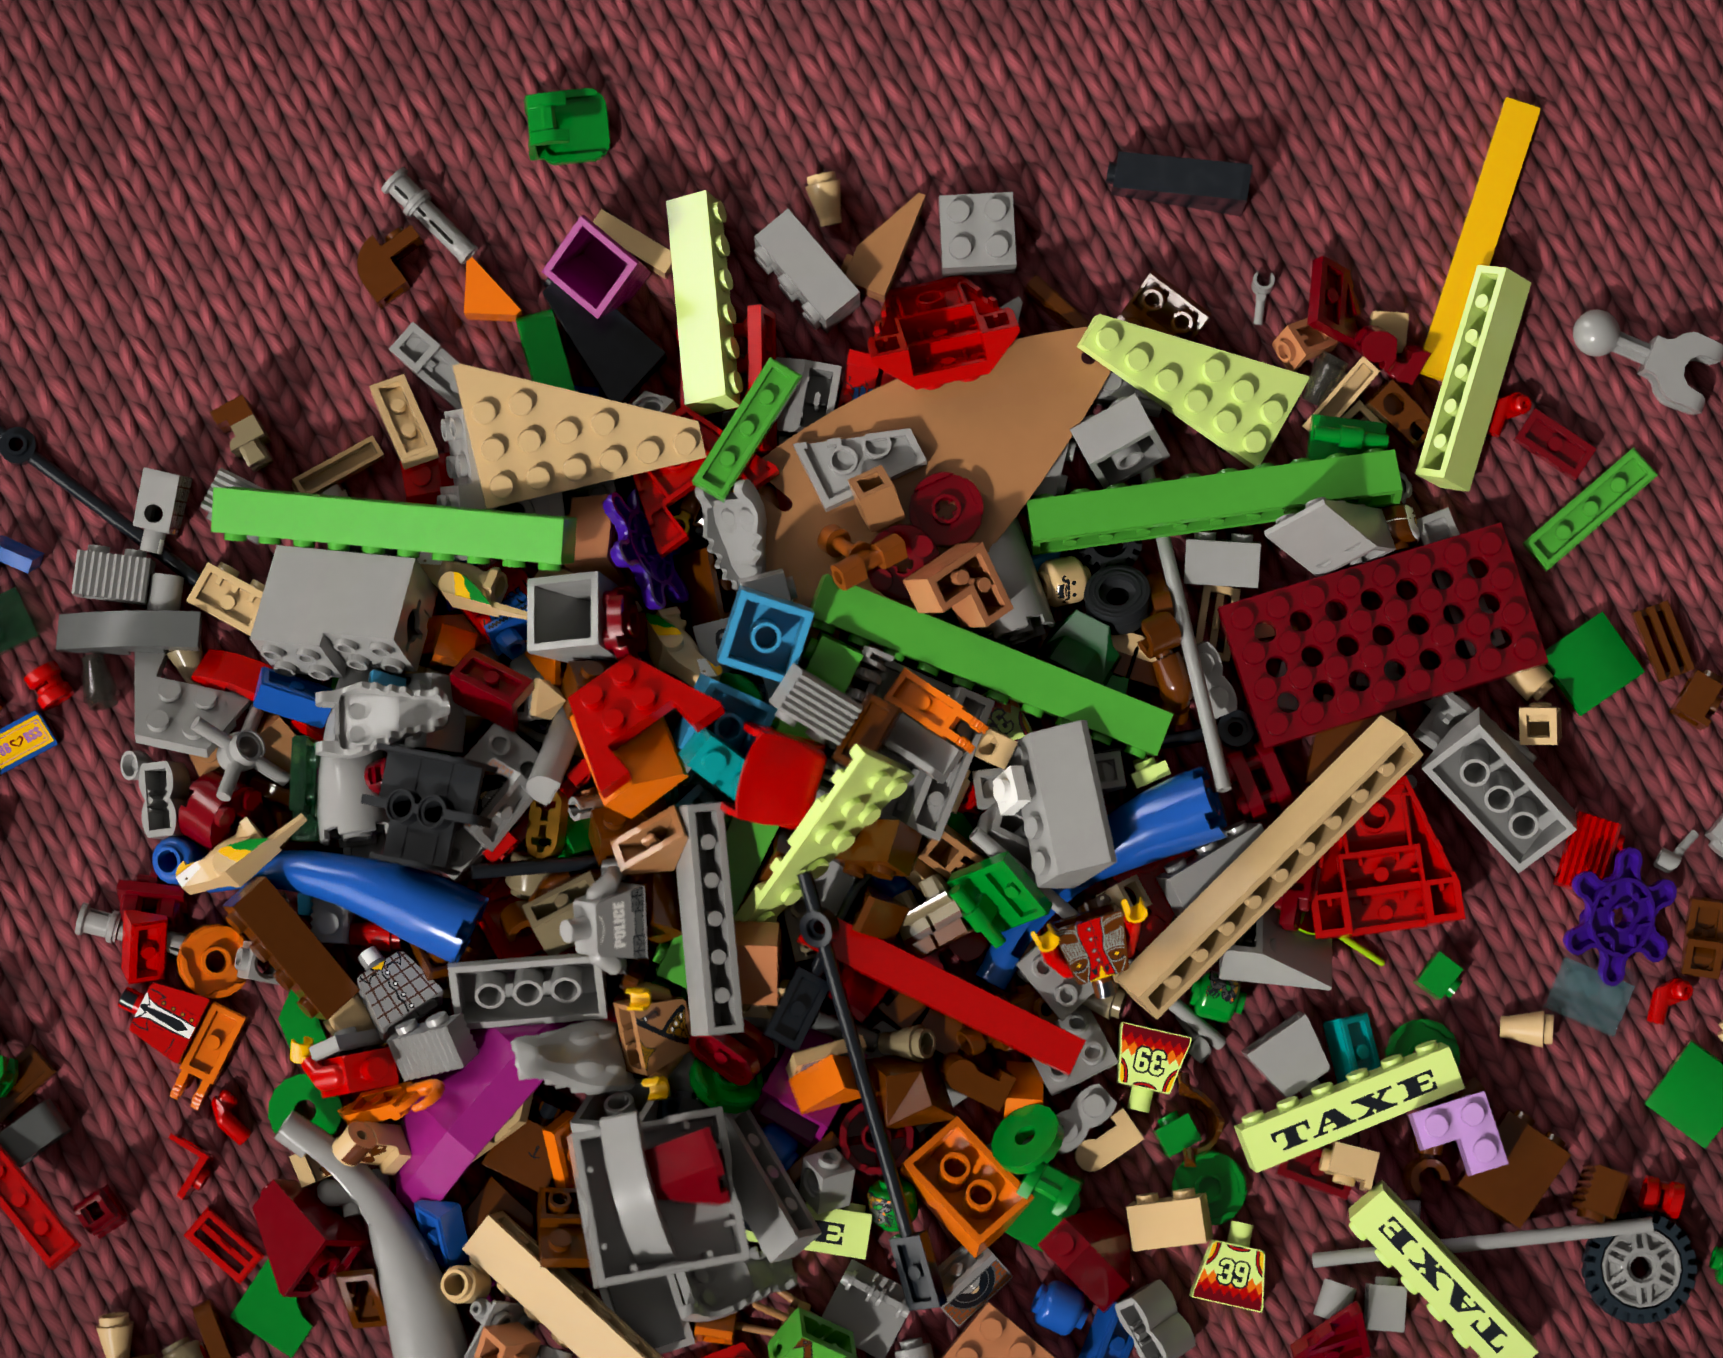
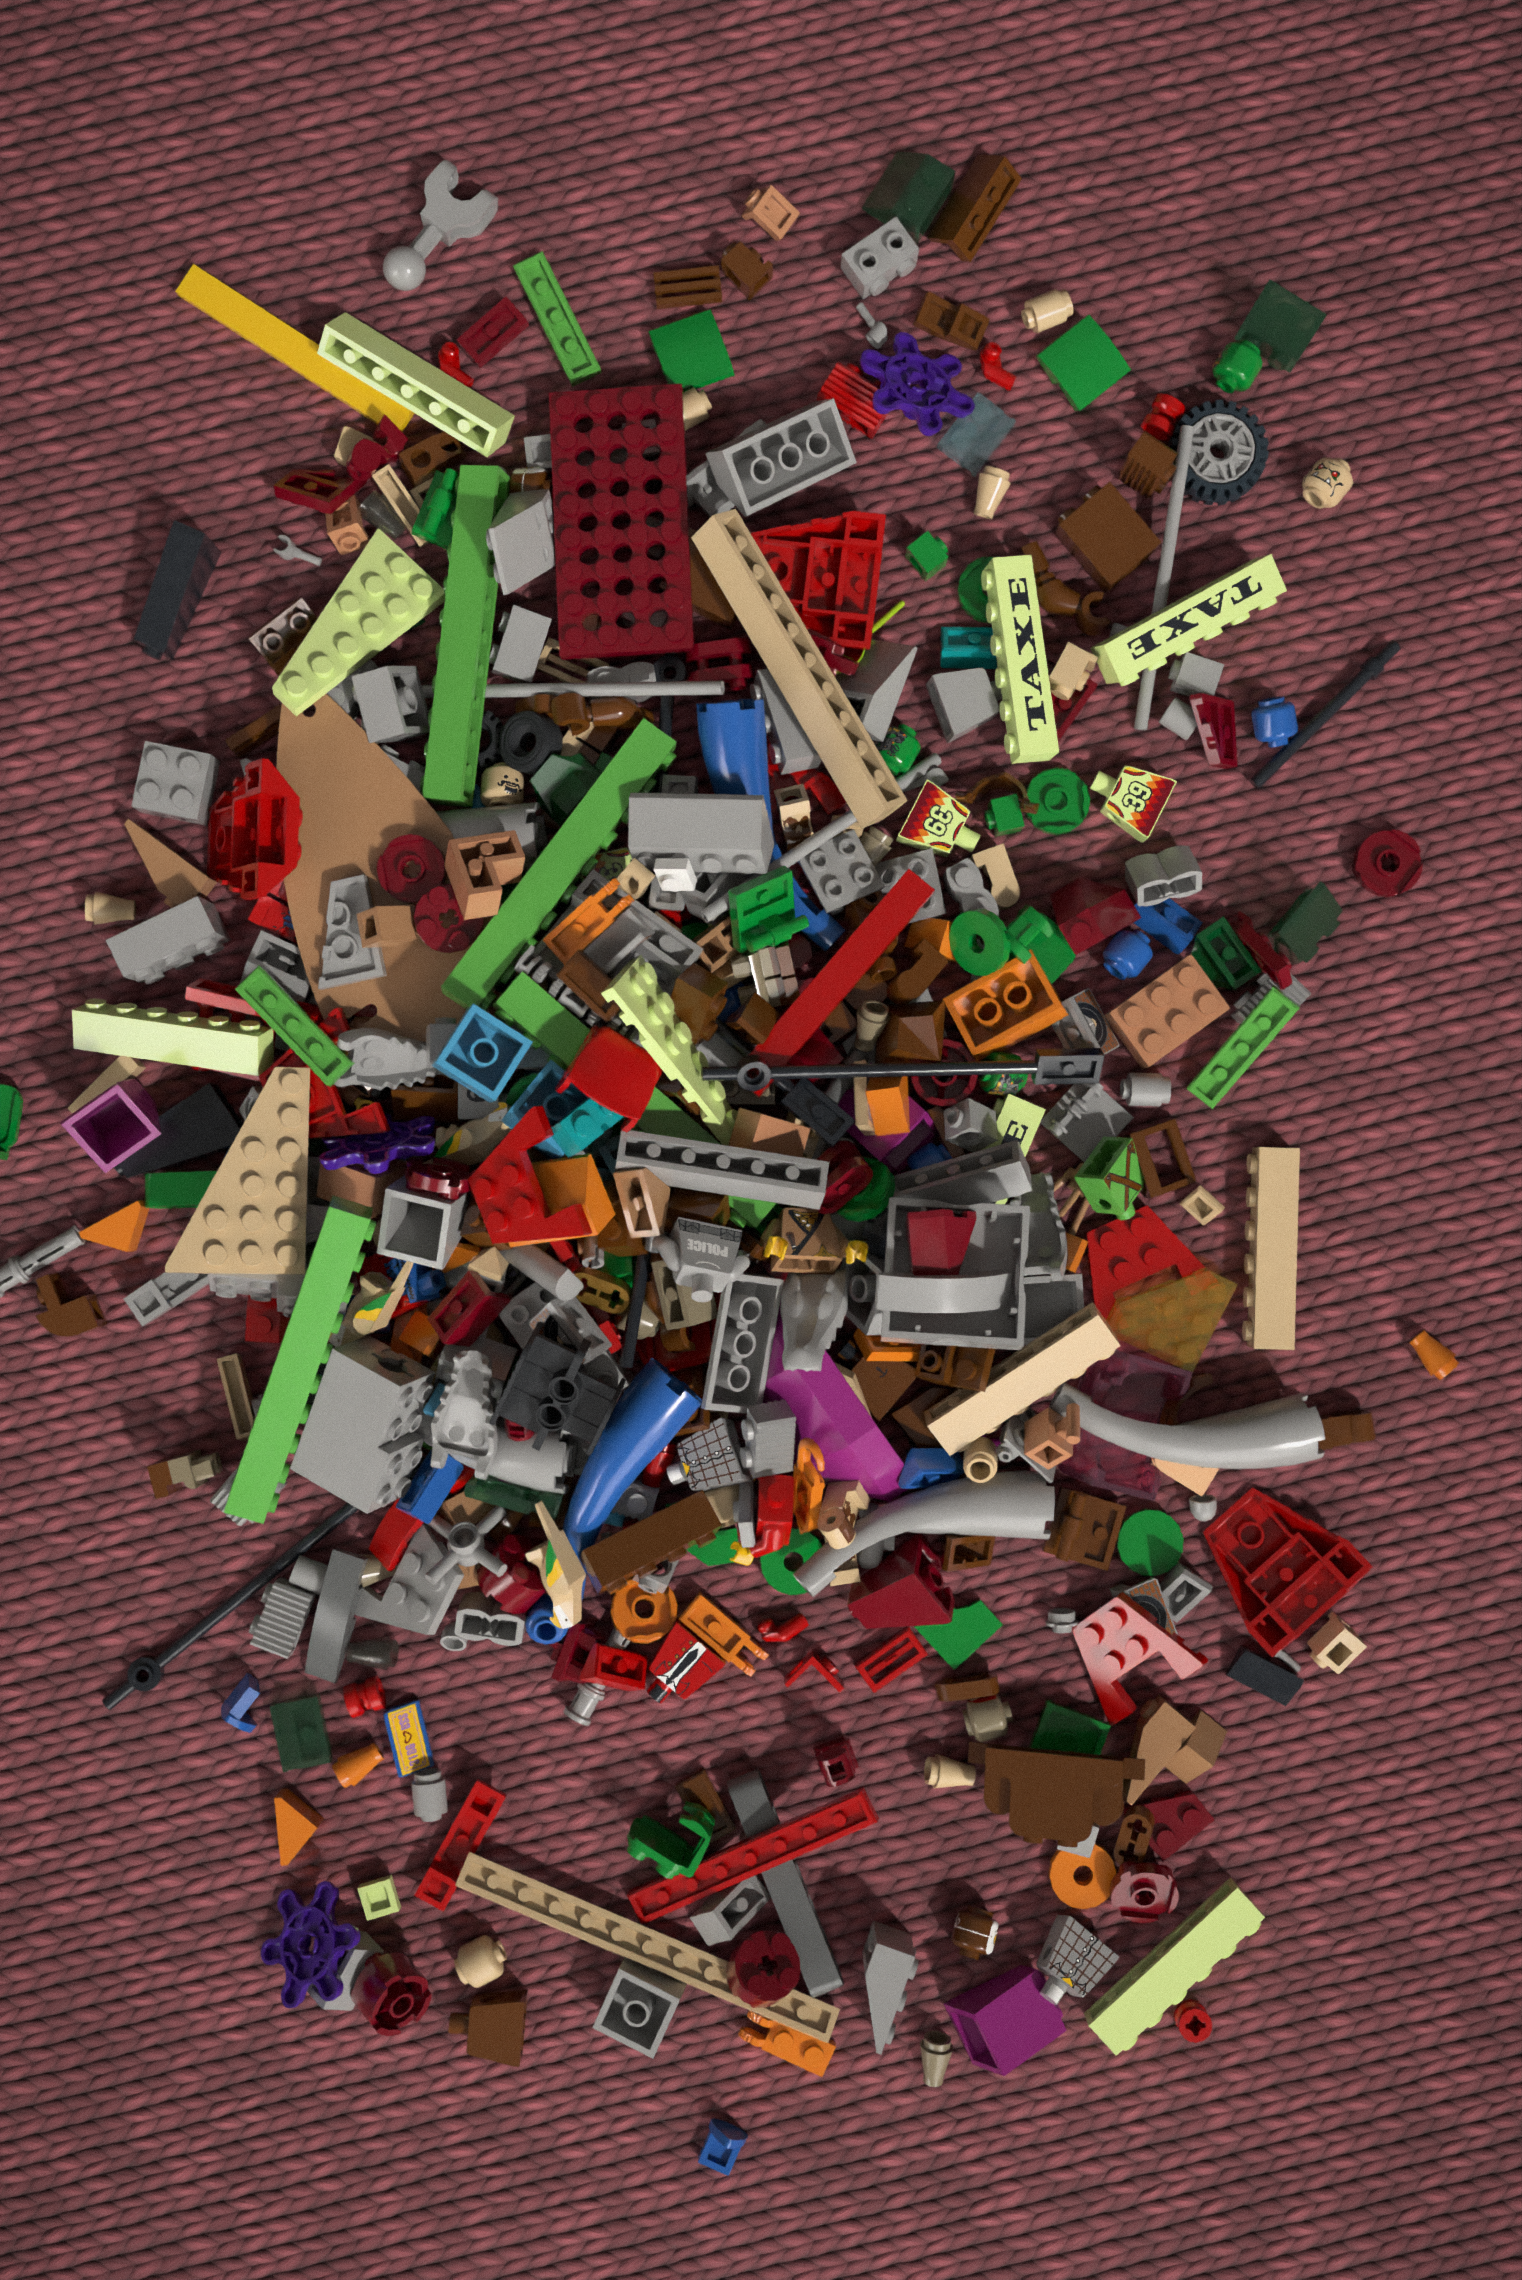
camera: 80 degrees left, 5 degrees up
light grey torso [133,467,193,555] -> none
tan bracket [186,561,265,637] -> none
tan plate [369,374,439,470] -> none
light grey brick [769,663,863,745] -> none
dark orange bar [817,524,908,590] -> none
torso [1031,896,1148,999] -> none
tan brick [1126,1188,1213,1252] -> none
yellowish green plate [1128,756,1171,789] -> none
lavender brick [1408,1091,1508,1176] -> none
tan brick [1519,702,1562,745] -> none

